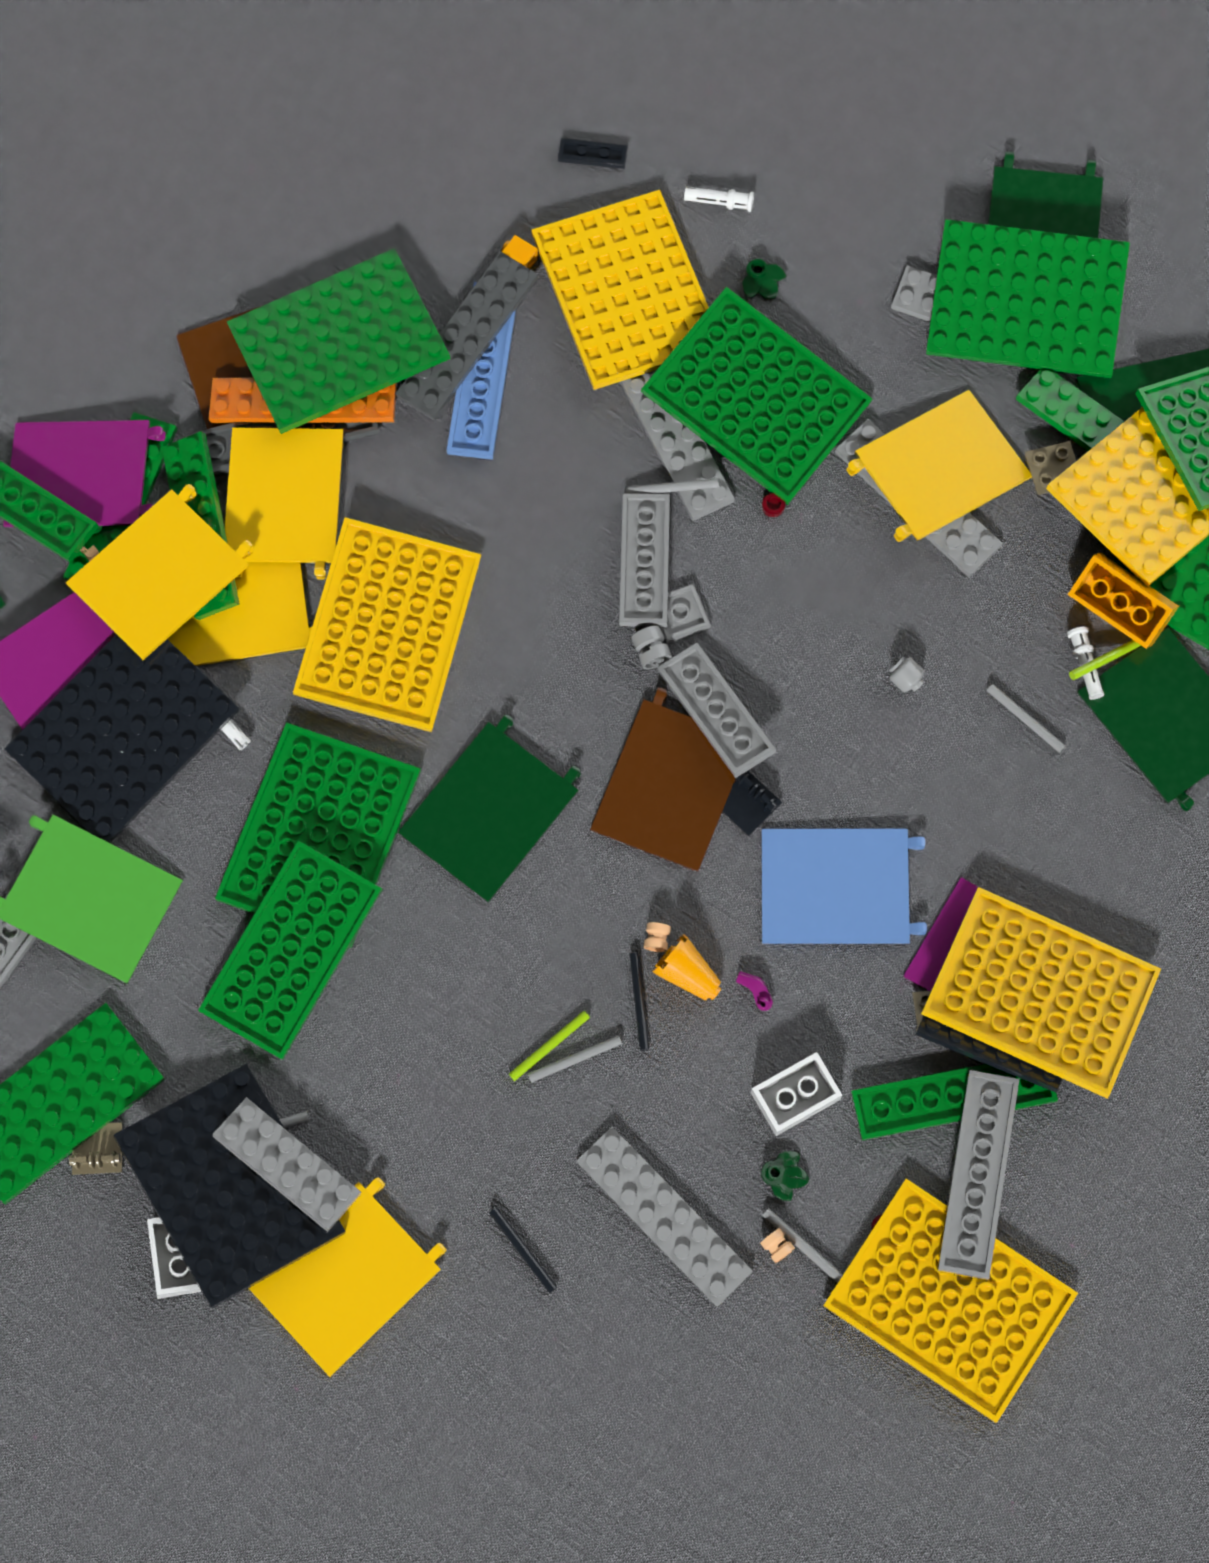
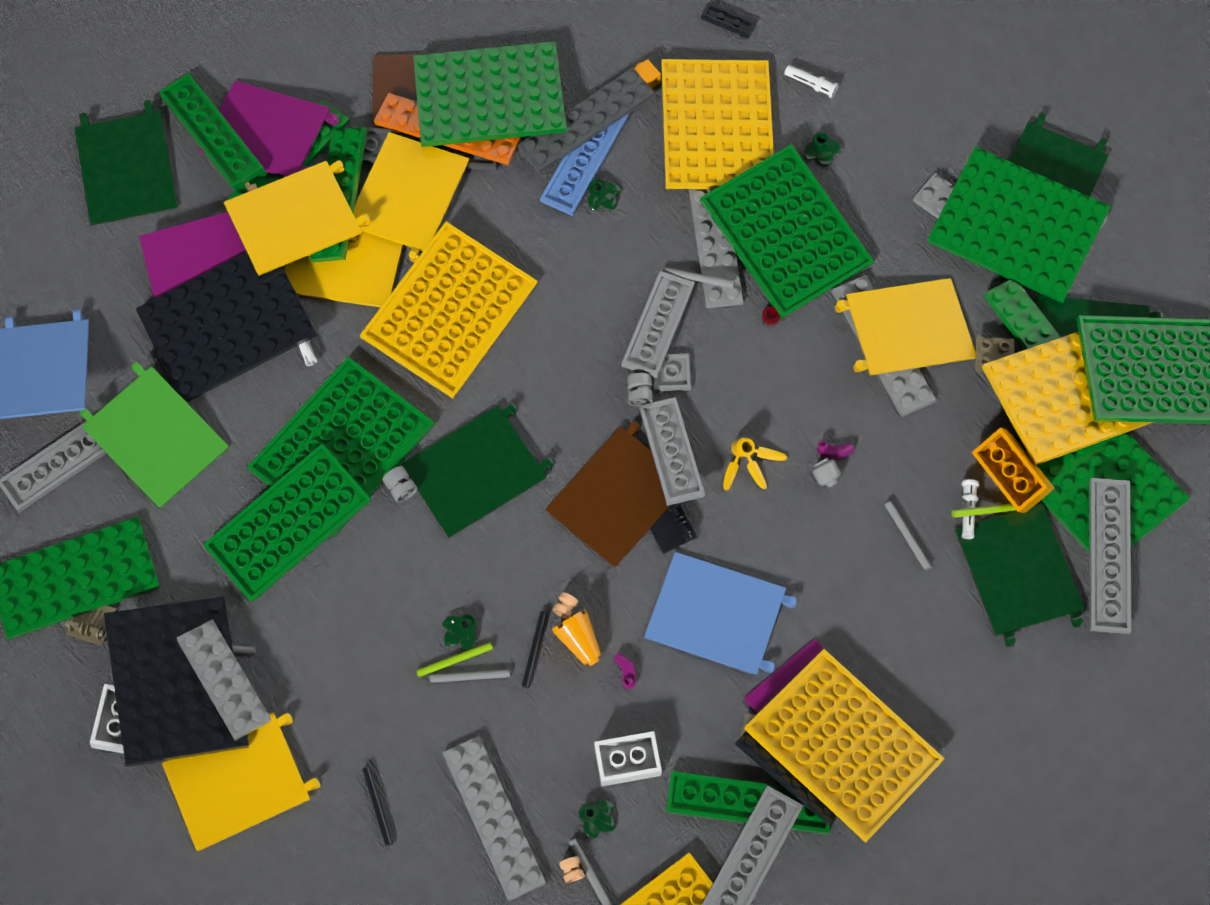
camera: 15 degrees right, 5 degrees down
none -> light grey wheel [382,466,418,503]
none -> dark green plate [442,614,477,651]
none -> dark green plate [588,179,621,211]
none -> yellow plant [723,437,787,491]
none -> magenta arm [817,441,855,460]

